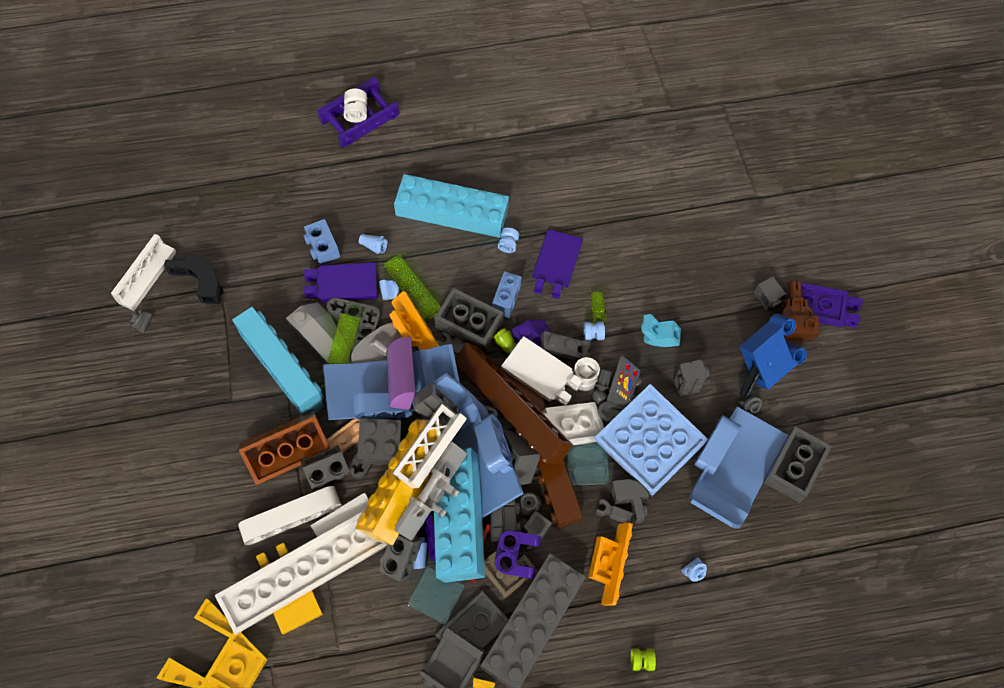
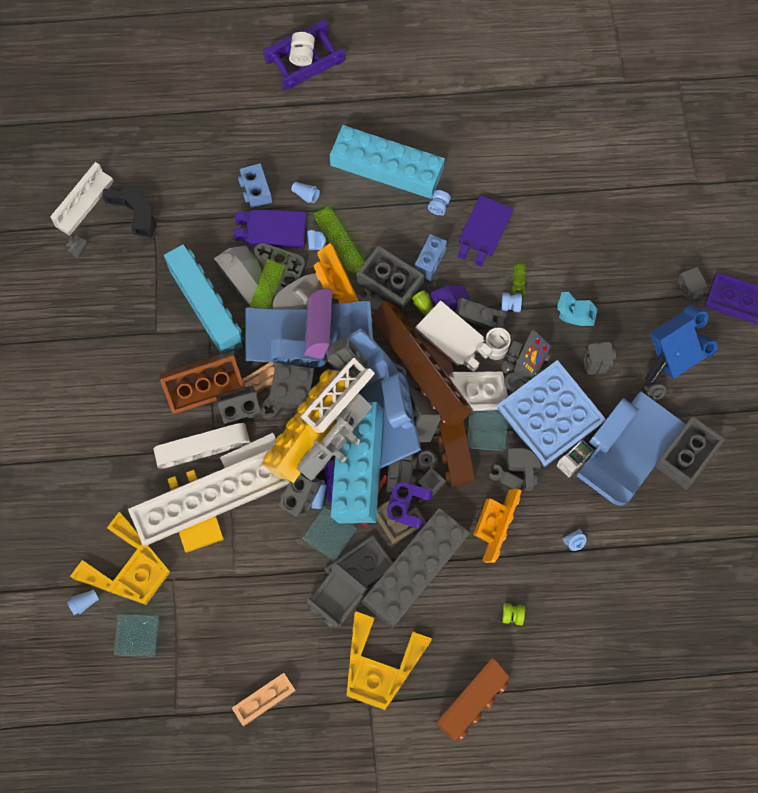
camera: 10 degrees right, 5 degrees up
reddish brown brick [781,281,820,341] -> none
none -> leg [557,440,594,478]

